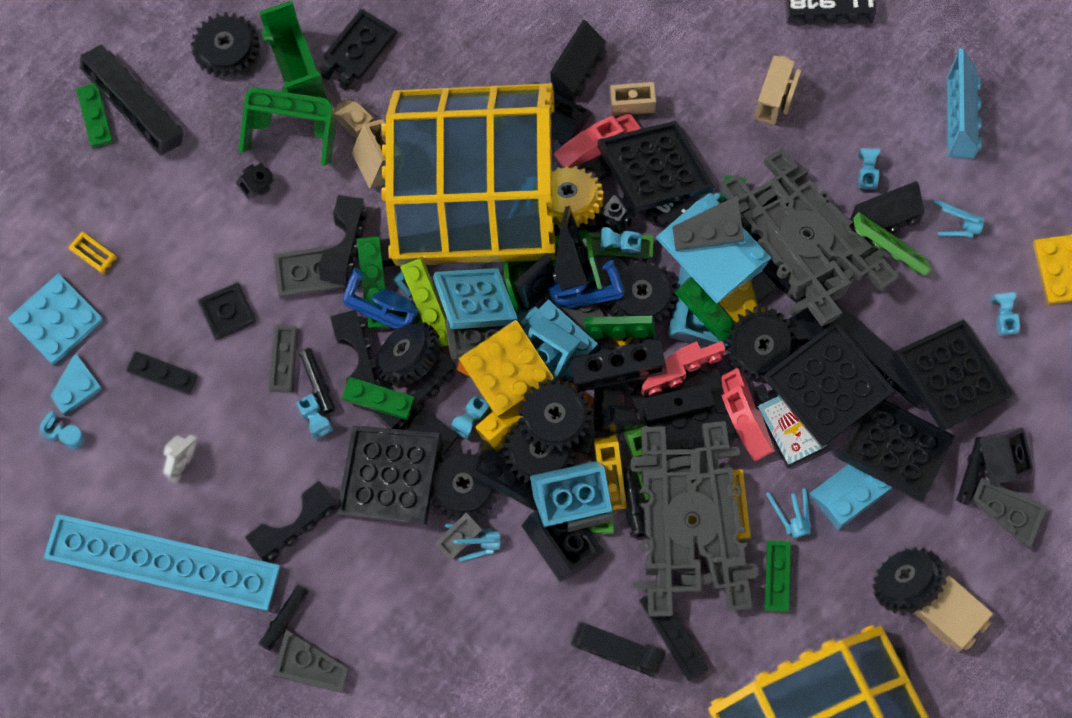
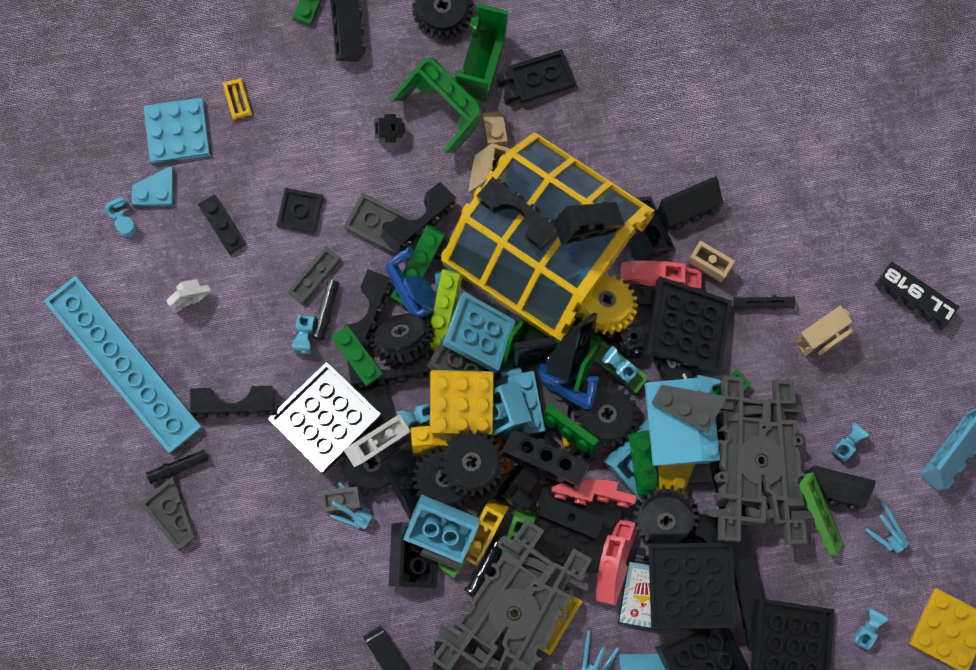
camera: 30 degrees right, 5 degrees up
none -> white slope [343,414,411,467]
none -> black arch [476,177,557,252]
none -> black wedge [553,201,625,246]
none -> black pin [733,295,795,311]

